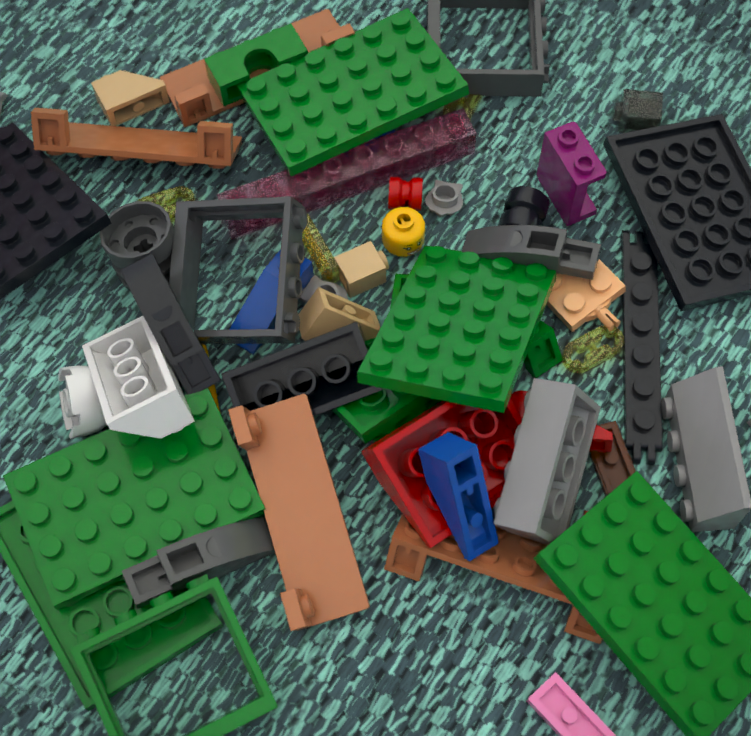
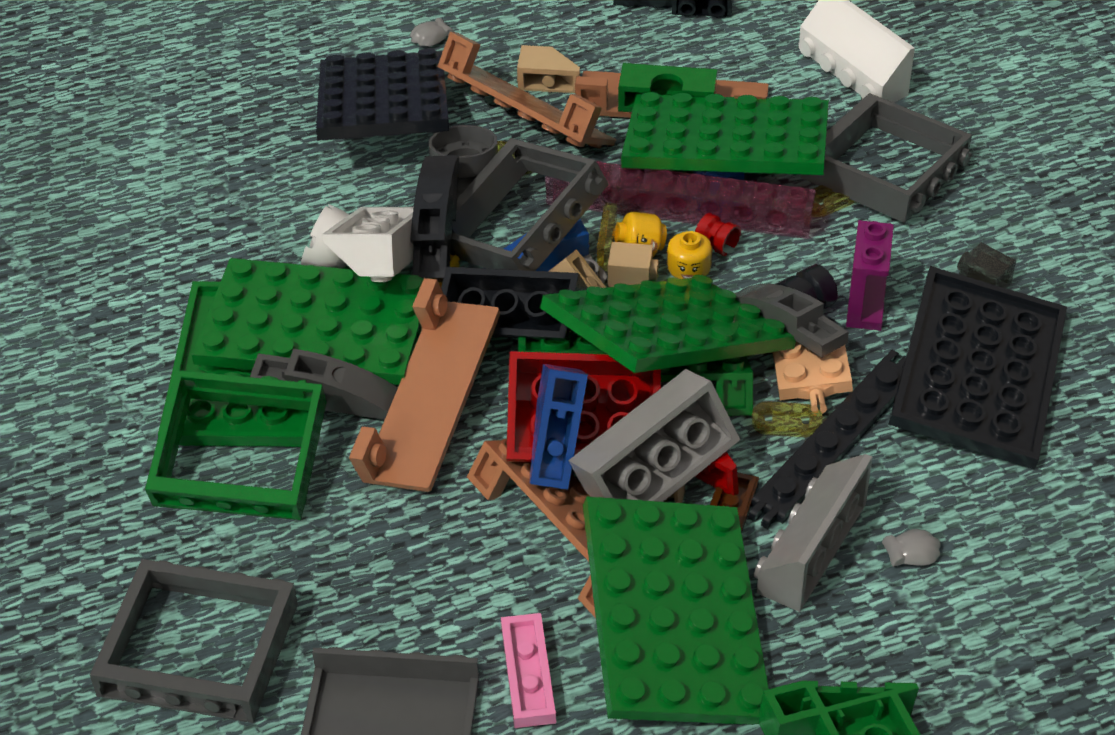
camera: 35 degrees right, 20 degrees down
light grey animal [425,180,463,217] -> none
none -> yellow head [614,212,667,257]

